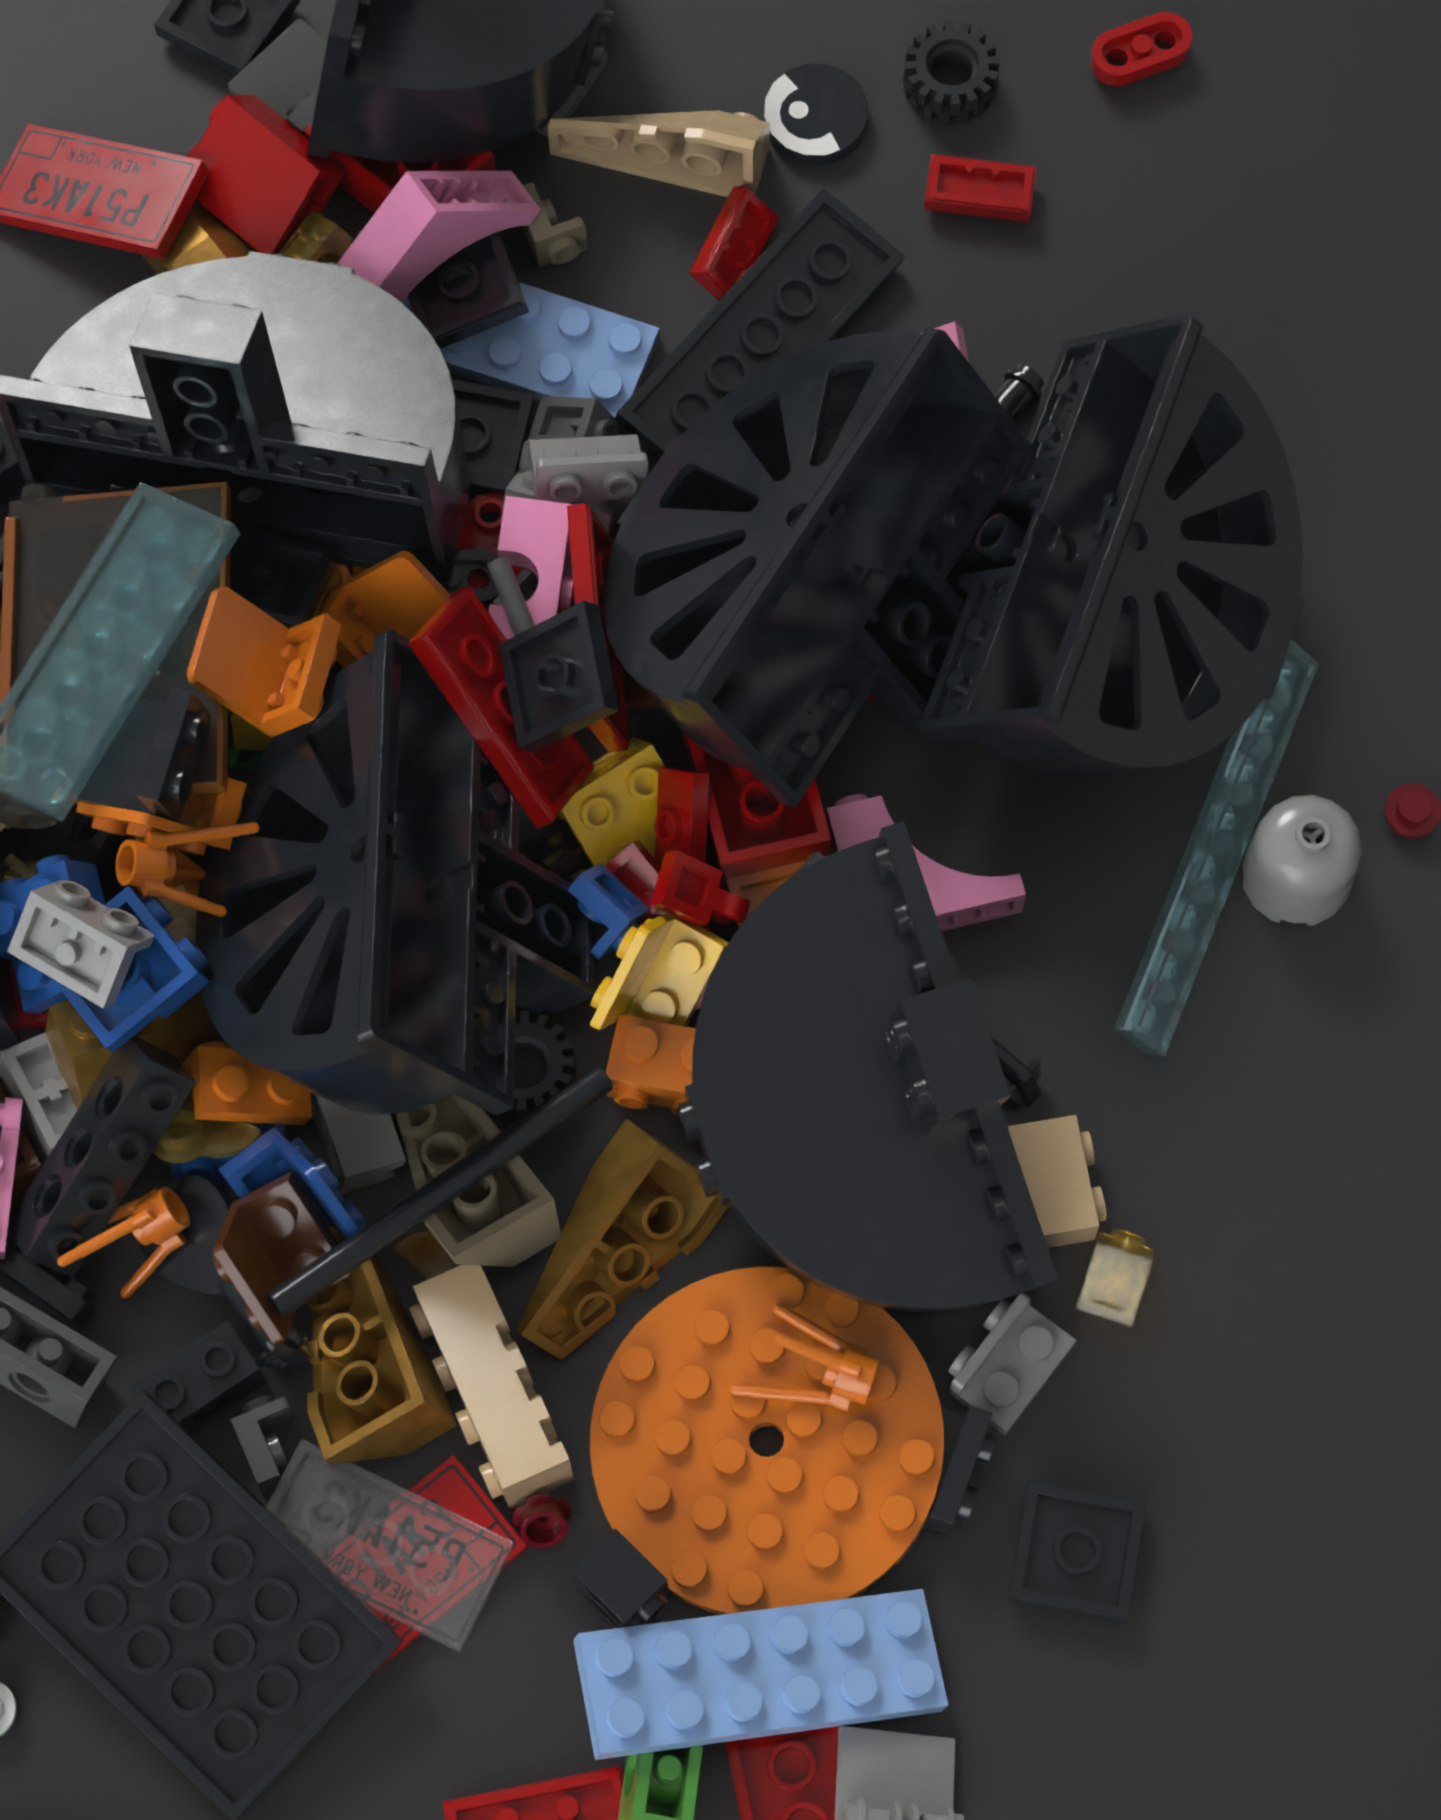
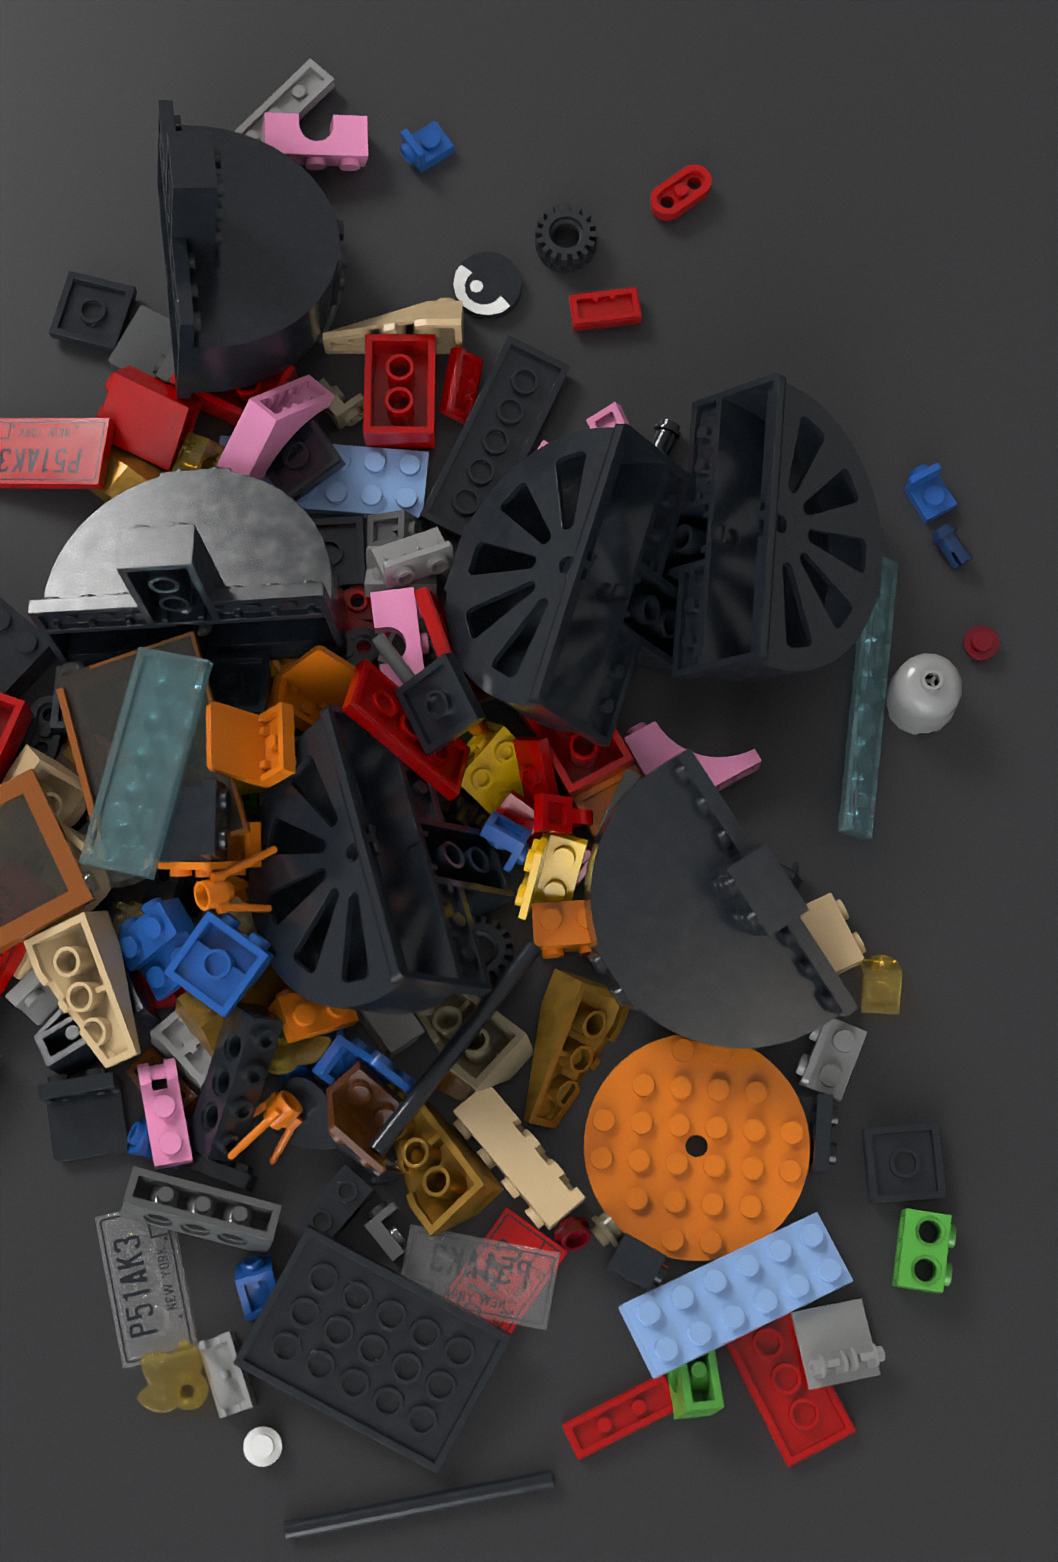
camera: 15 degrees left, 5 degrees up
light grey bracket [7,880,154,1008] -> none
orange plant [729,1304,880,1411] -> none
none -> blue bracket [235,1255,277,1321]
none -> red brick [363,334,437,449]
none -> dark tan plate [590,1212,624,1248]
none -> bright green brick [892,1208,956,1293]
none -> blue bracket [903,462,957,524]
none -> dark blue pin [931,523,973,570]

